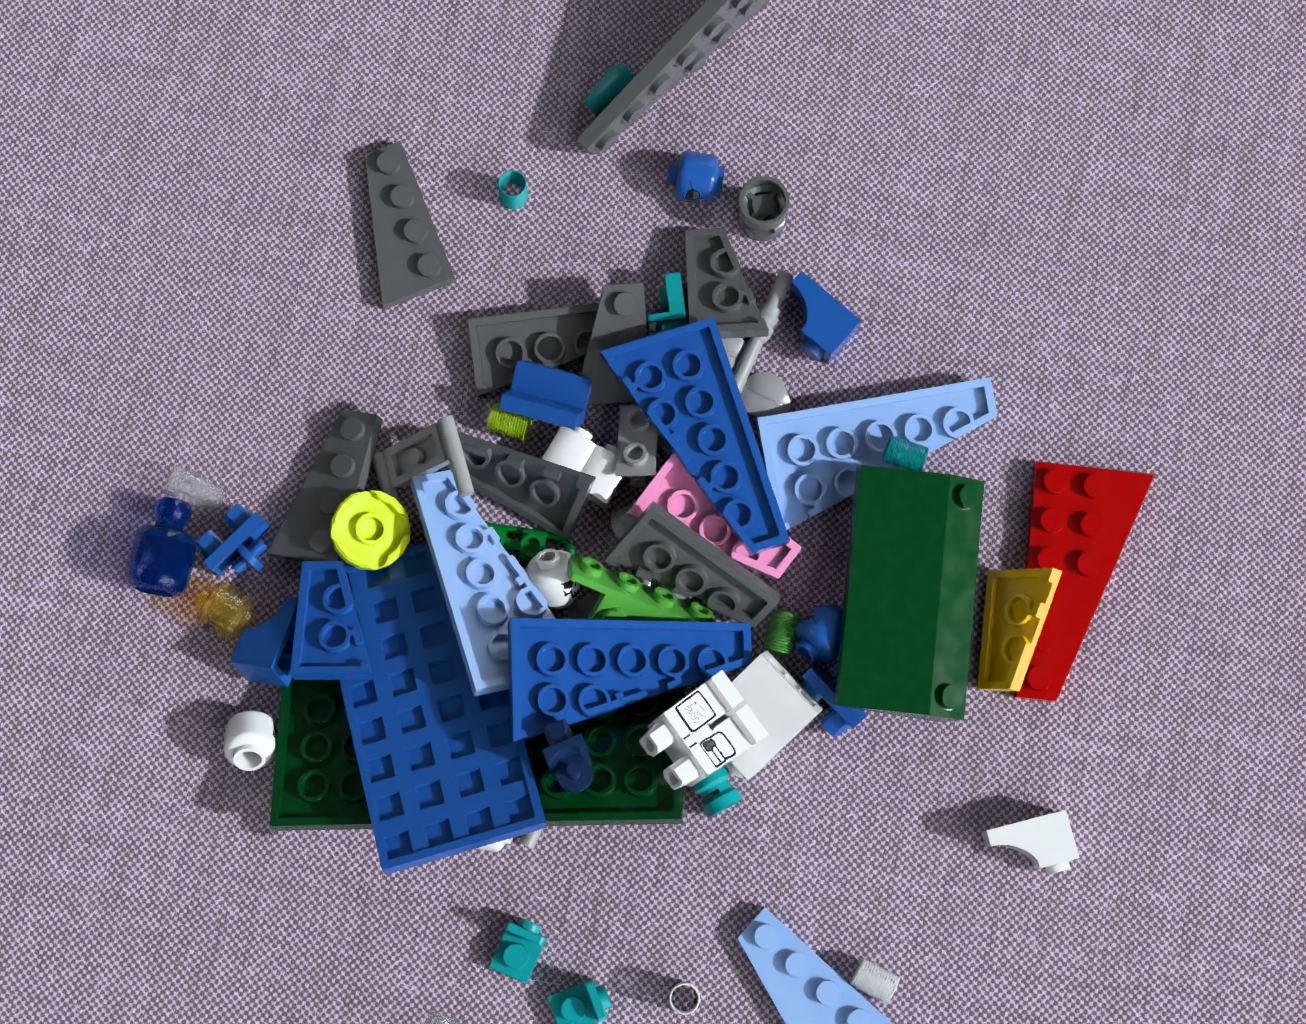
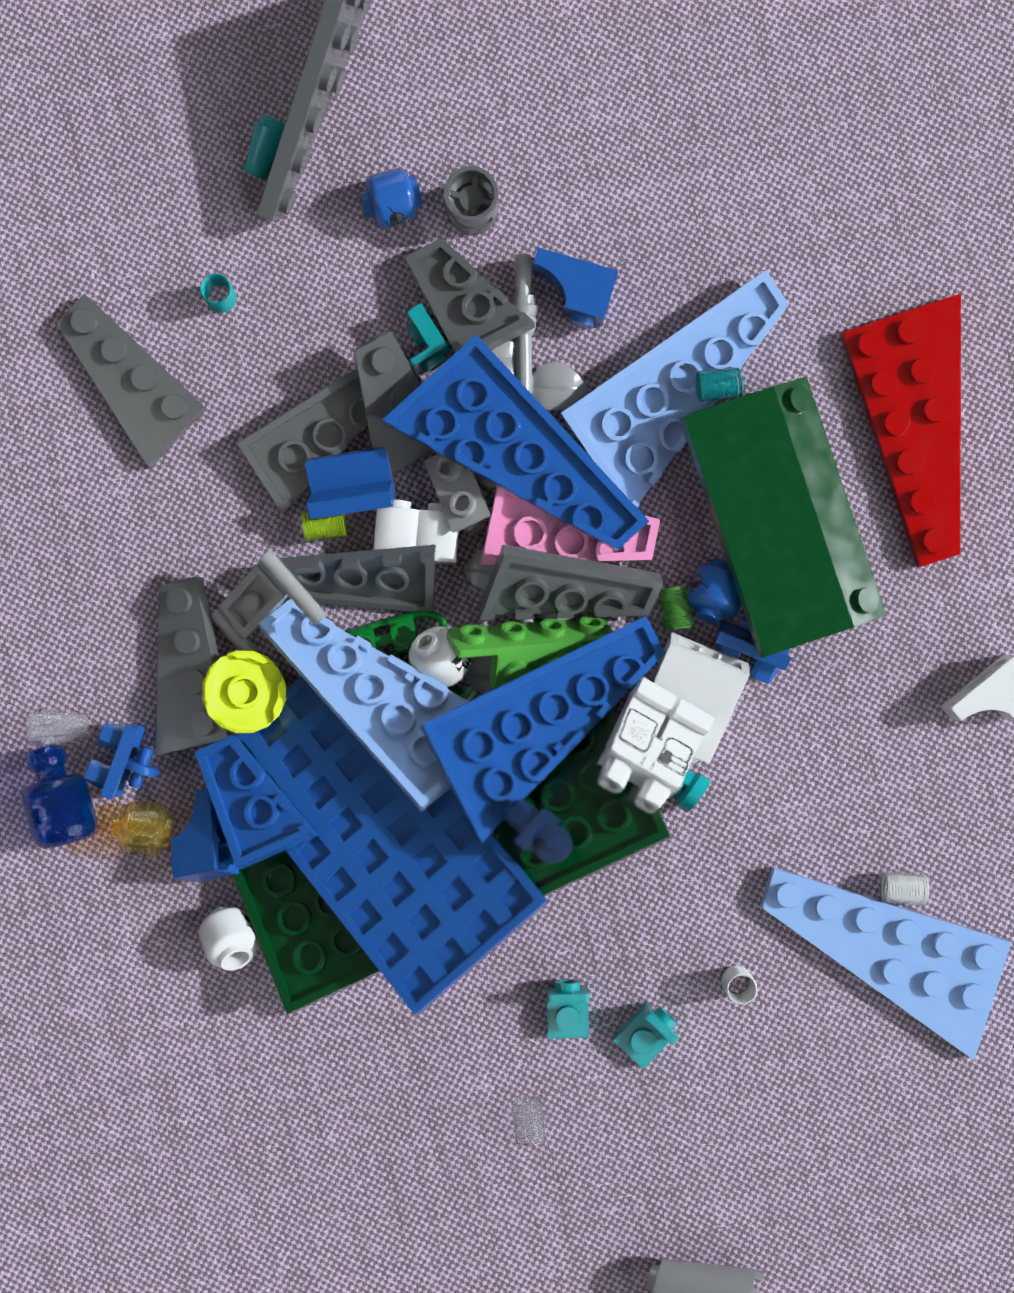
camera: 30 degrees left, 10 degrees up
yellow wing [977,568,1062,691] -> none

